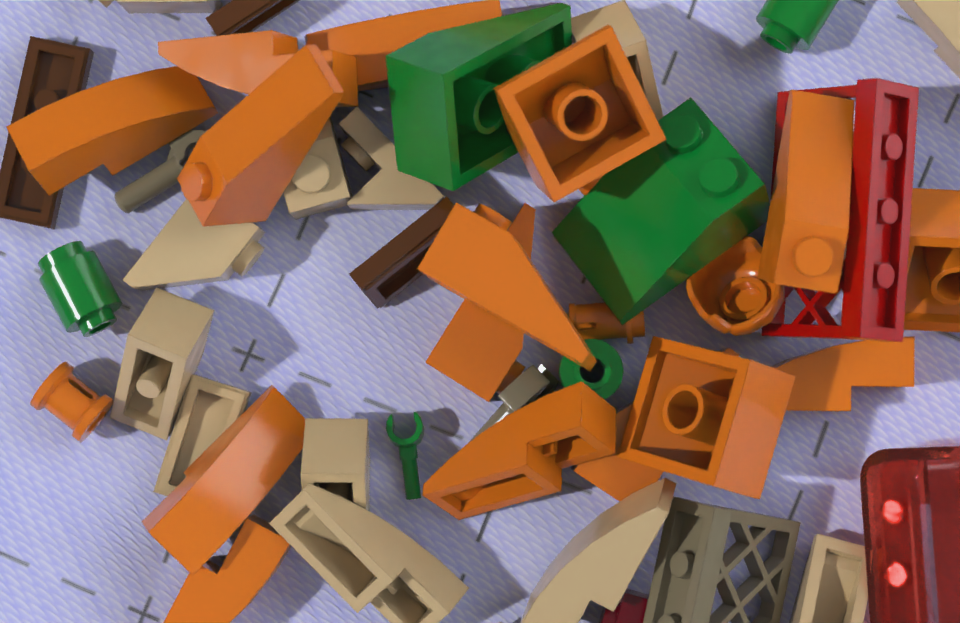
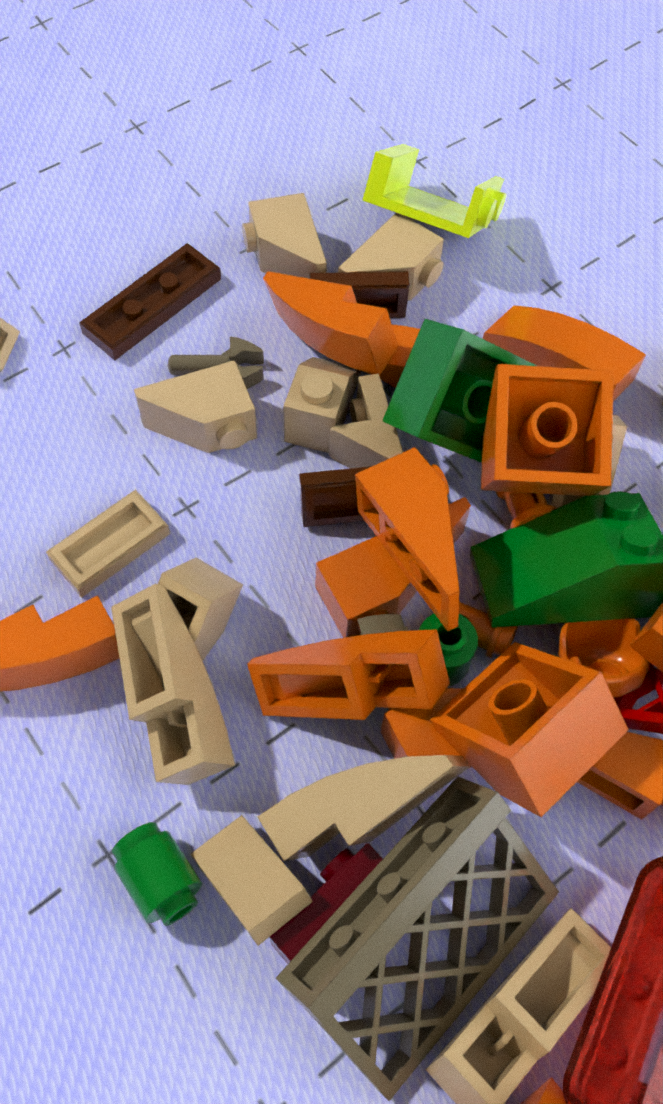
camera: 25 degrees right, 25 degrees down
orange slope [6,66,218,196] -> none
orange bush [30,362,114,443] -> none
green brick [38,241,122,337] -> none
tan slope [110,288,214,441] -> none
orange slope [142,385,305,575] -> none
orange slope [177,44,345,227] -> none
green hand [386,412,424,500] -> none

